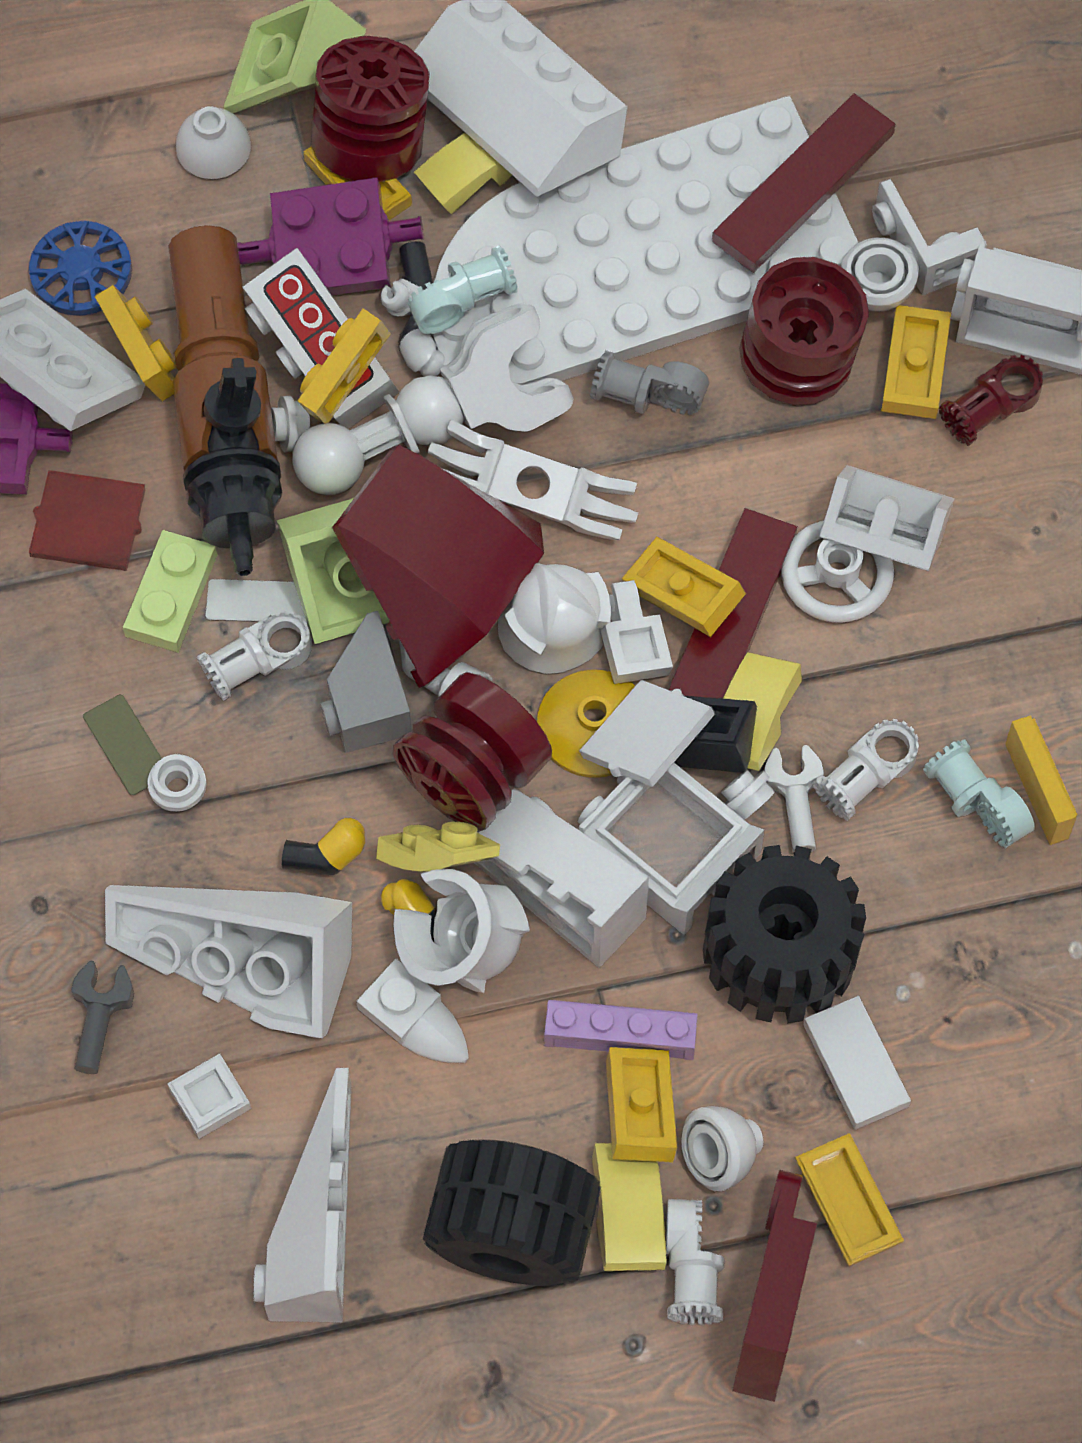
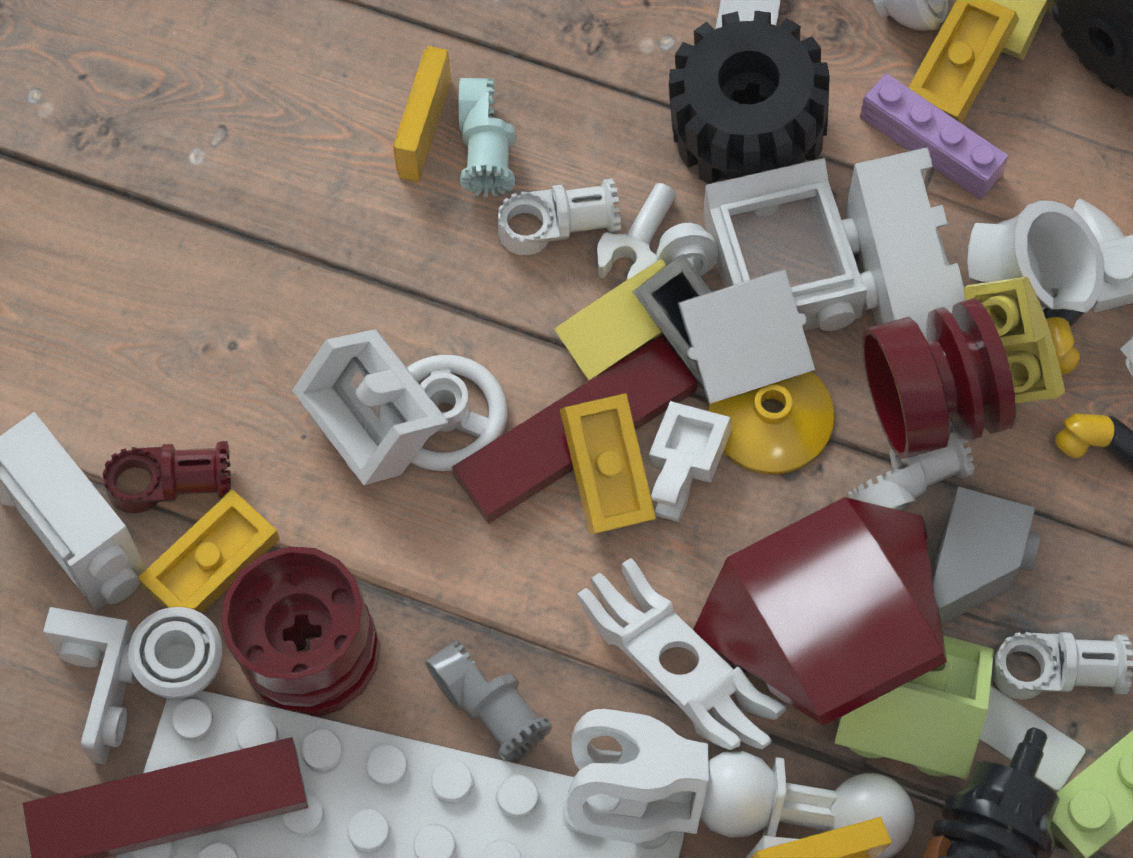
camera: 145 degrees left, 0 degrees up
white helmet [498,563,611,674] -> none

